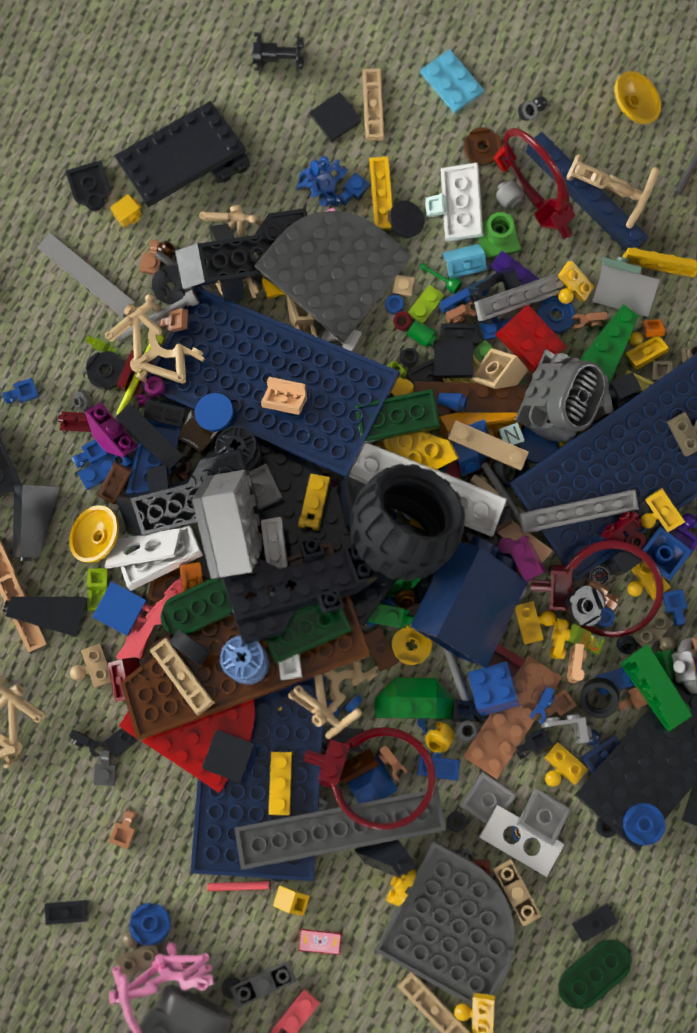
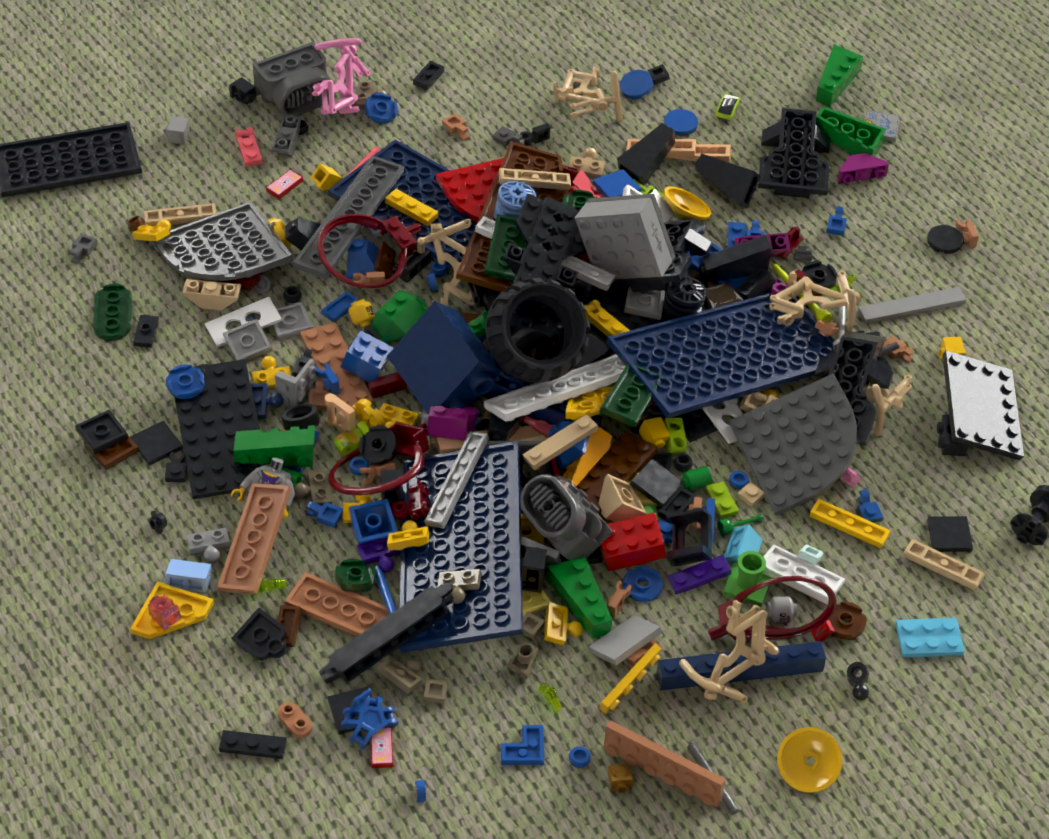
camera: 120 degrees right, 30 degrees down
black plate [65,160,111,211] -> none
reddish brown plate [97,461,133,505] -> none
reddish brown plate [158,241,176,259] -> none
black tyre [169,629,210,666] -> none
blue tile [195,393,234,432] -> none
black tile [202,729,255,783] -> none
light nougat bracket [261,377,307,415] -> none
blue piece [296,156,348,207] -> none
black tile [387,201,425,239] -> none
dark red plate [393,311,412,331] -> none
blue cone [437,392,468,413] -> none
dark grey cone [457,721,478,741] -> none
light grey tile [474,272,567,321] -> none
light aqua tile [498,423,525,446] -> none
yellow plate [558,261,595,304] -> none
sand green plate [601,256,642,275] -> none
black plate [616,635,637,654] -> none
orange tile [642,319,666,337] -> none

